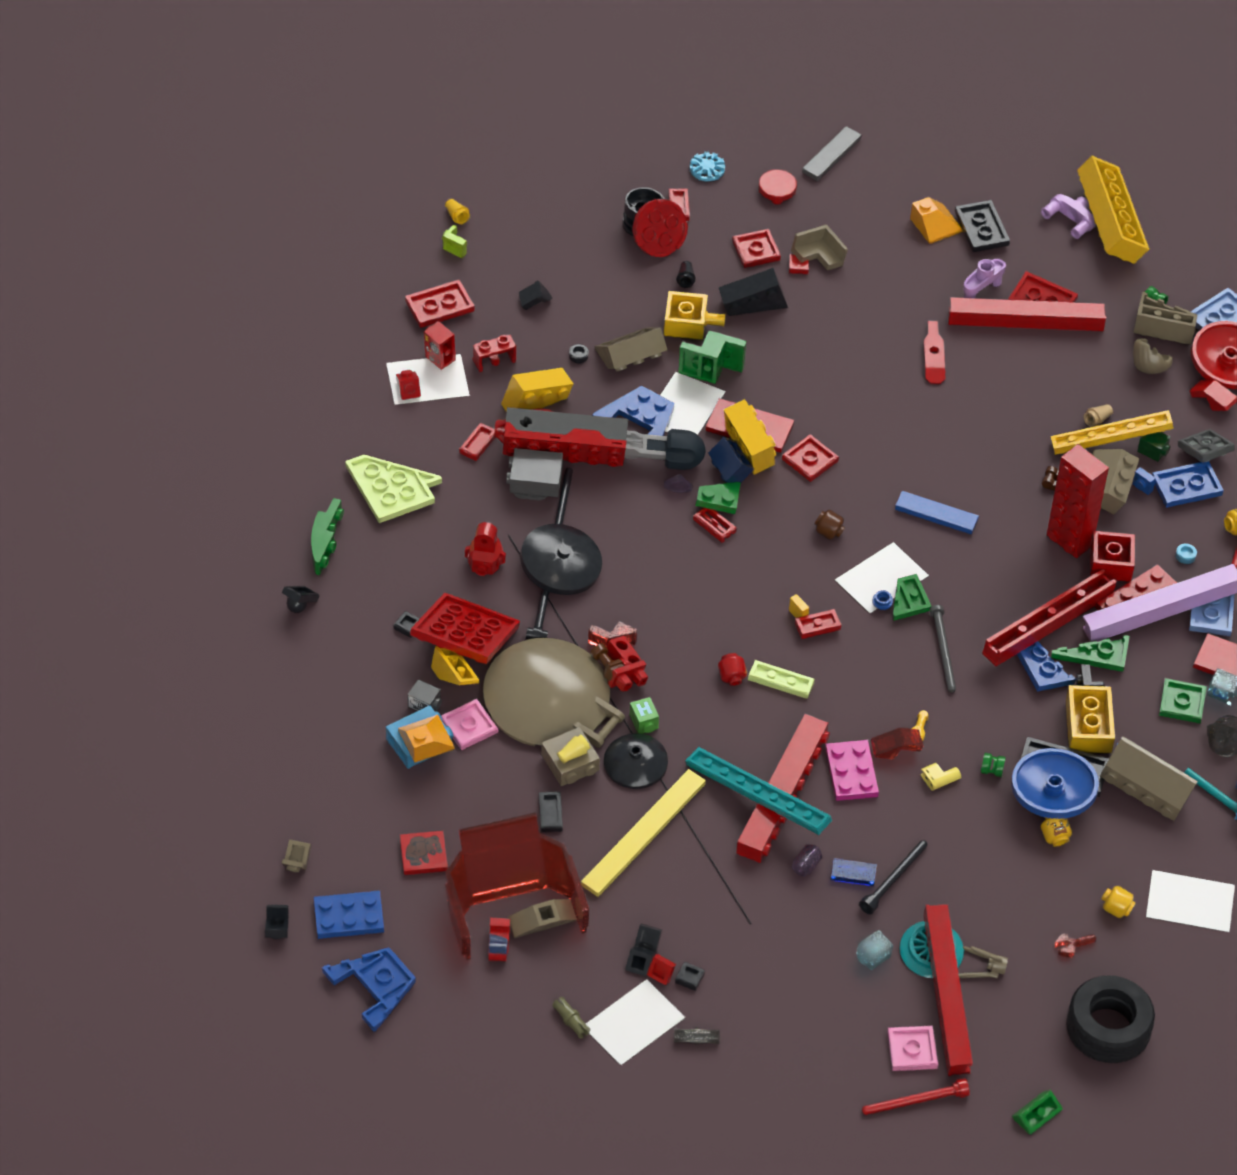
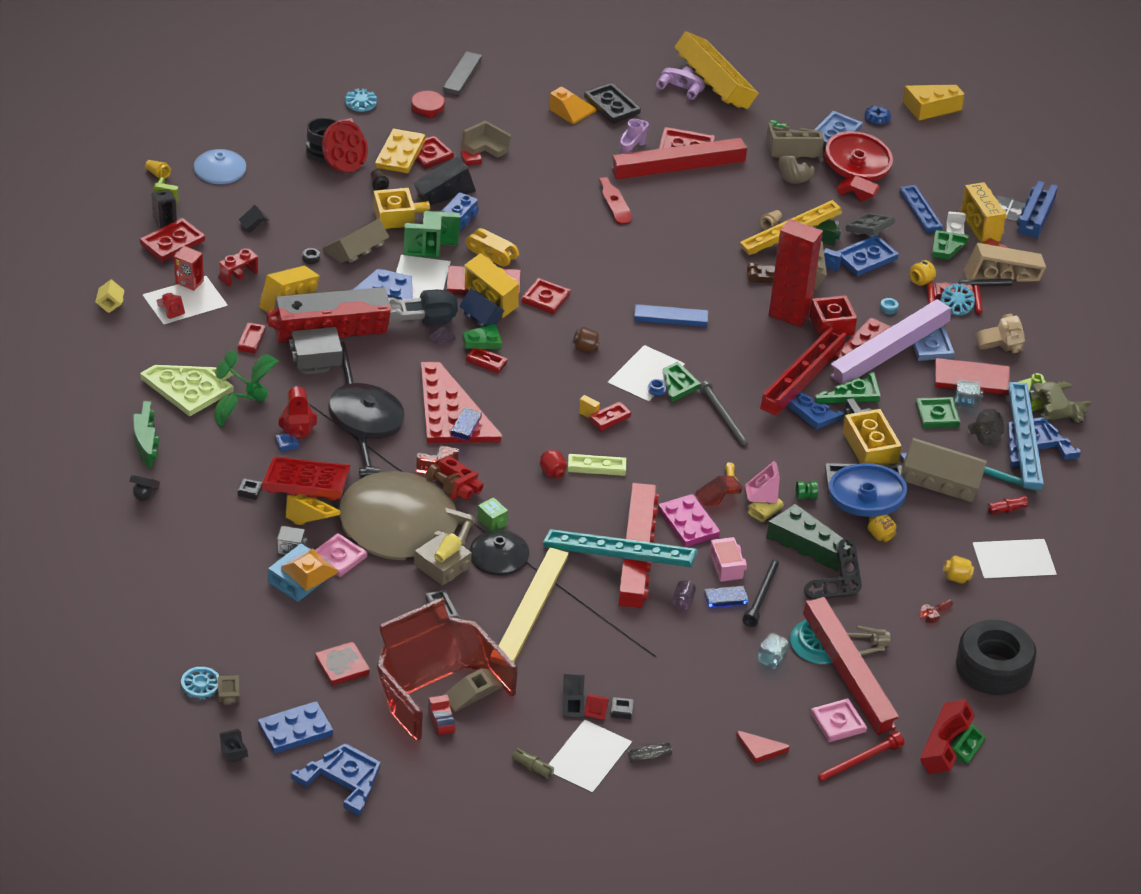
camera: 20 degrees left, 10 degrees down
none -> light yellow brick [95,279,125,313]
none -> black torso [151,190,177,229]
none -> medium azure wheel [181,667,219,700]
none -> light blue dish [194,149,246,184]
none -> green plant [214,350,279,427]
none -> blue tile [275,433,299,452]
none -> yellow plate [375,129,426,173]
none -> wing [421,362,502,443]
none -> blue brick [442,192,479,231]
none -> clear blue tile [451,407,482,441]
none -> yellow piece [465,228,519,267]
none -> bright pink brick [710,537,747,582]
none -> tile [736,731,790,763]
none -> bright pink slope [745,461,780,503]
none -> dark green wedge [766,504,851,571]
none -> black beam [804,538,862,600]
none -> red arch [920,699,975,774]
none -> red pin [987,496,1028,515]

